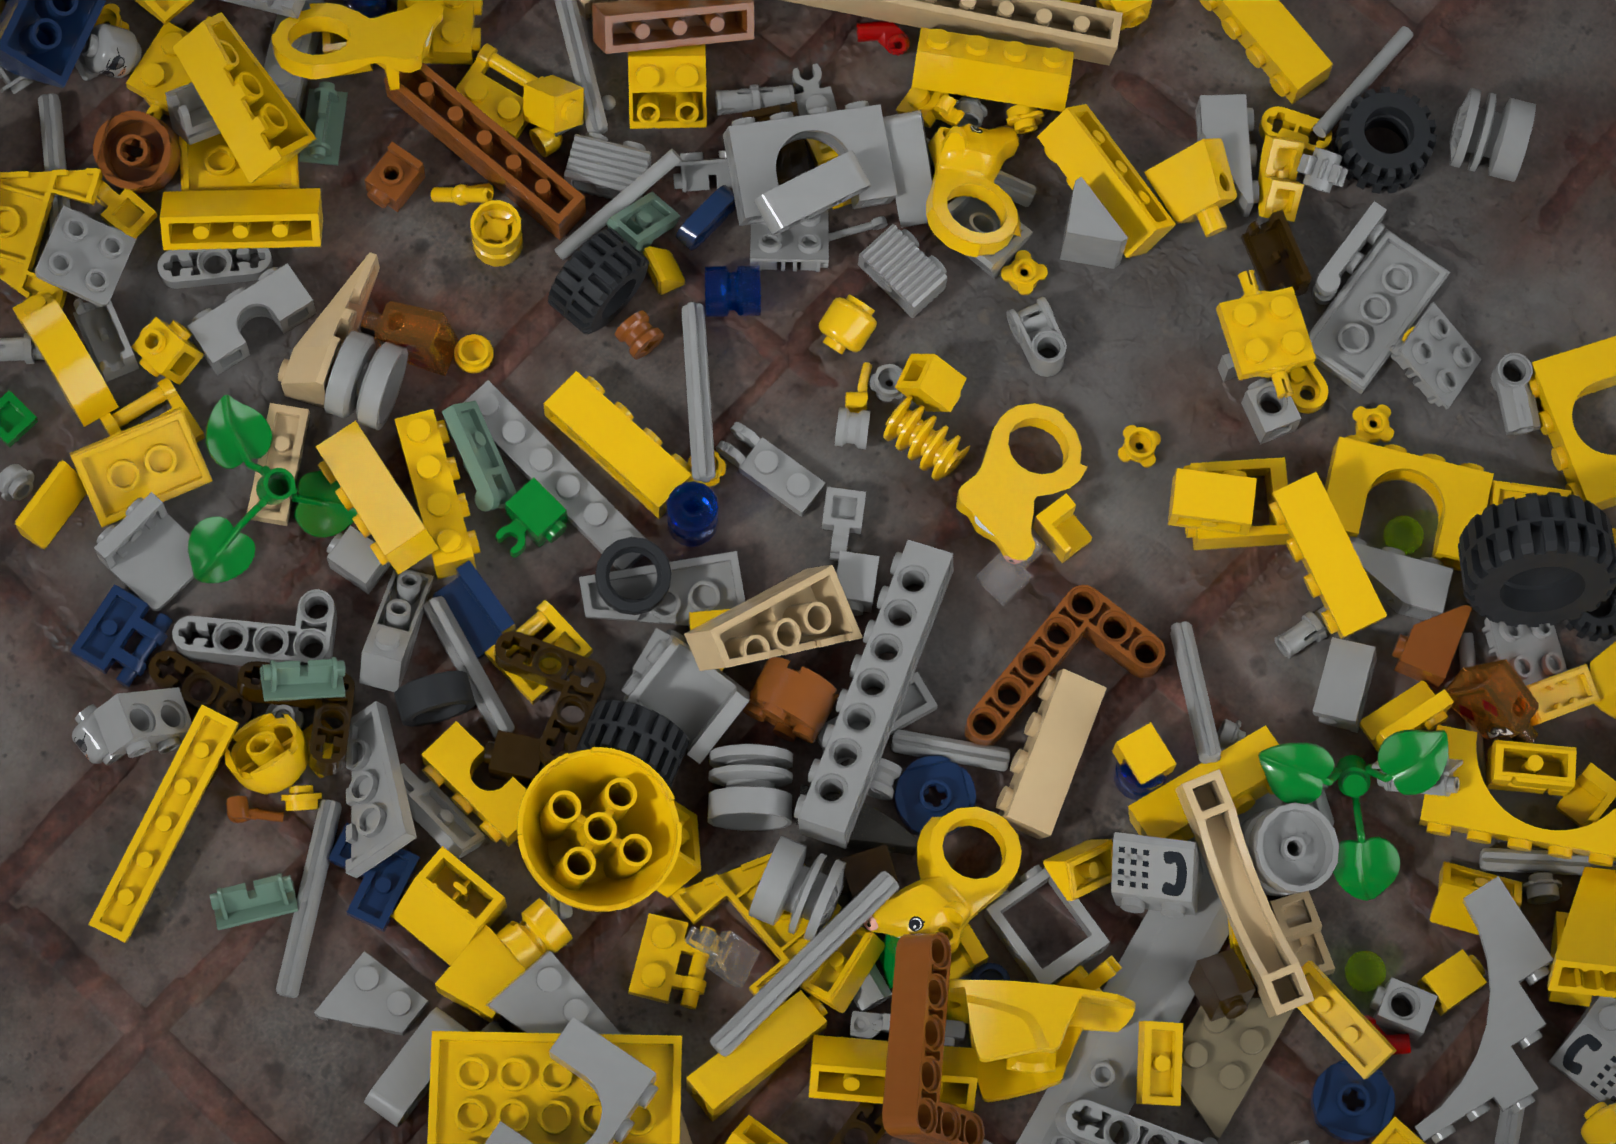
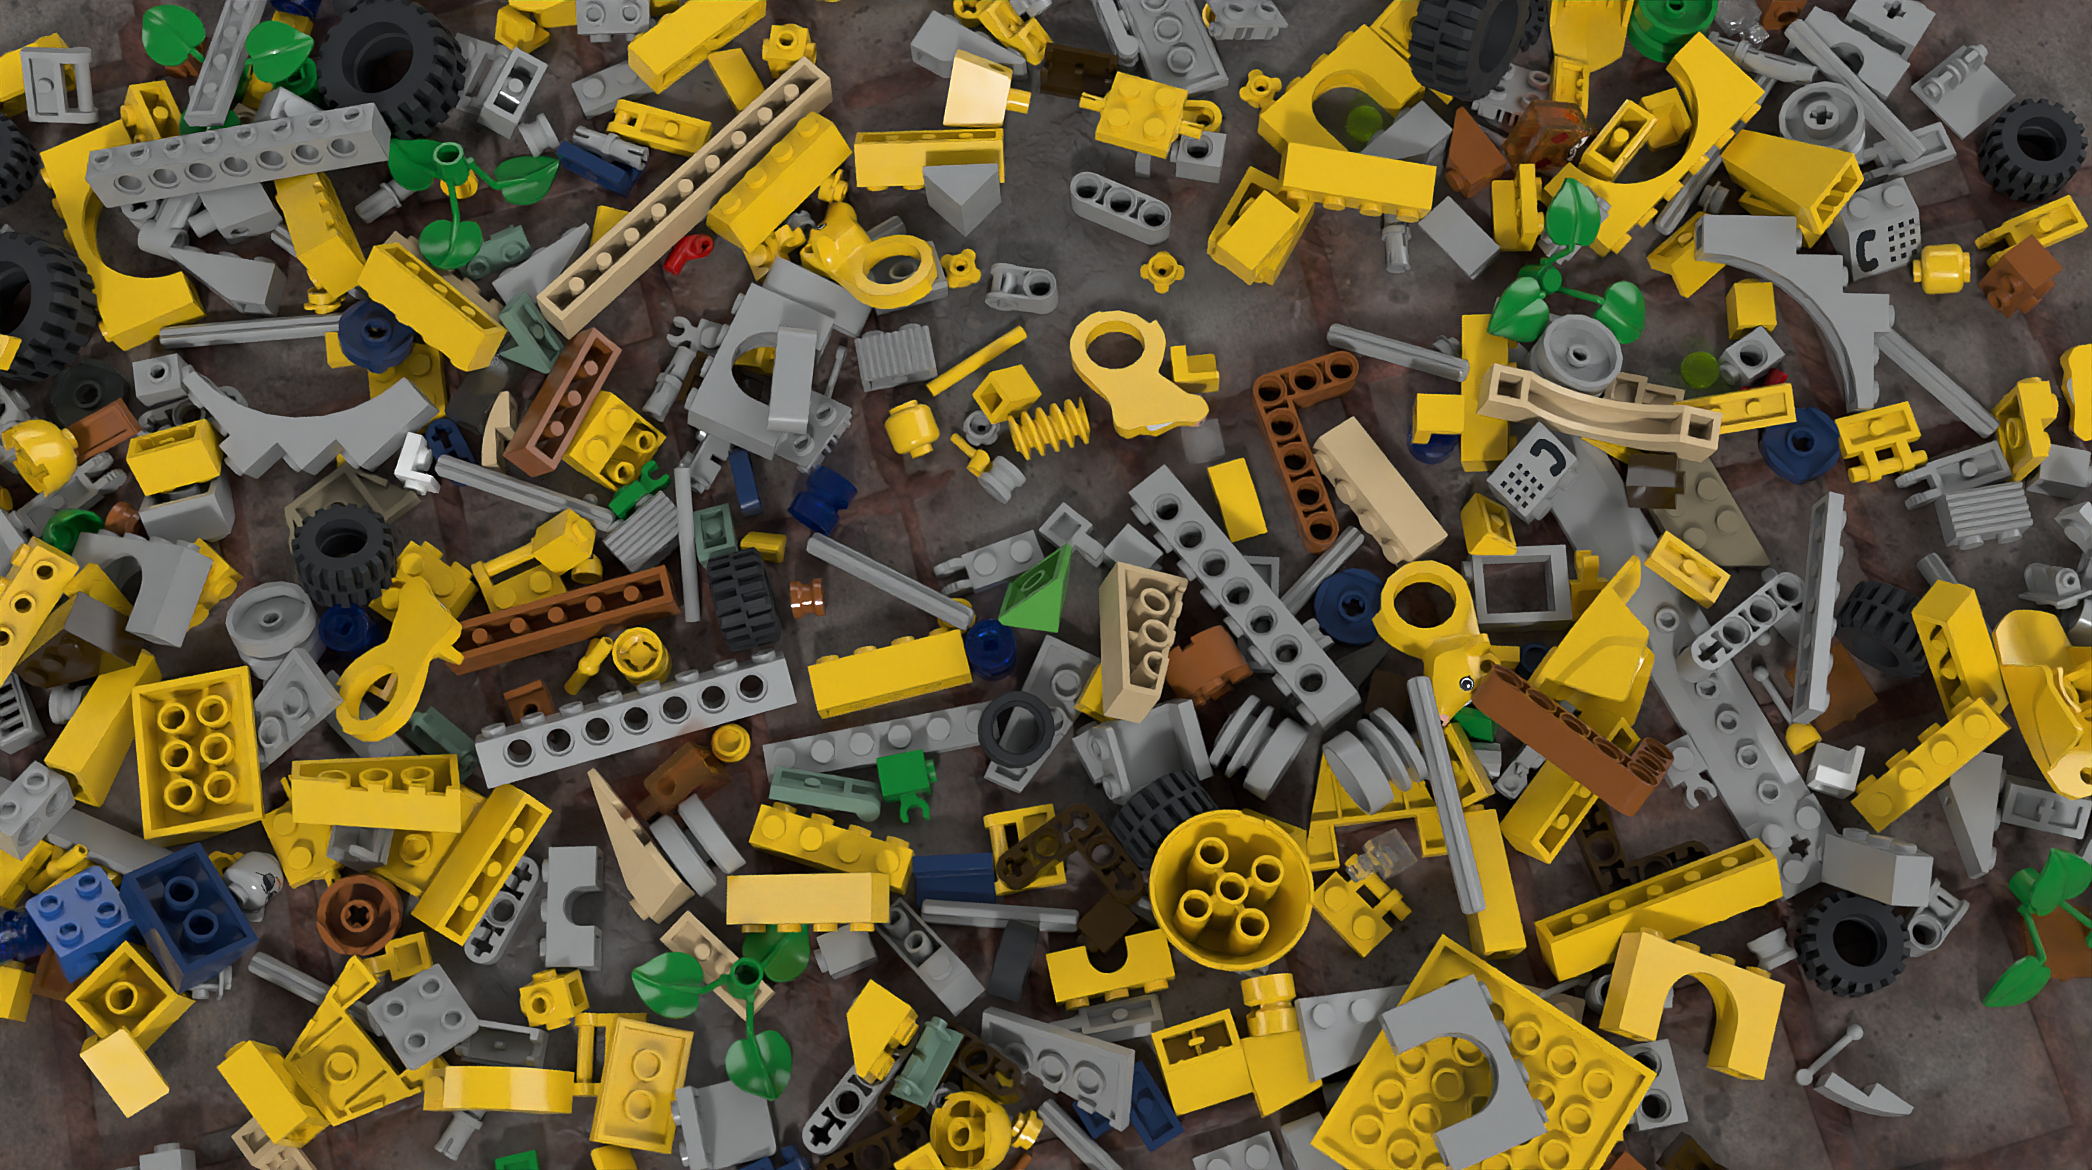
camera: 45 degrees left, 0 degrees up
none -> light grey brick [475,648,797,789]
none -> green plate [608,460,672,521]
none -> yellow slope [846,979,919,1085]
none -> yellow bar [925,325,1027,397]
none -> bright green slope [998,543,1072,633]
none -> light grey beam [1070,171,1171,246]
none -> yellow slope [1206,457,1267,543]

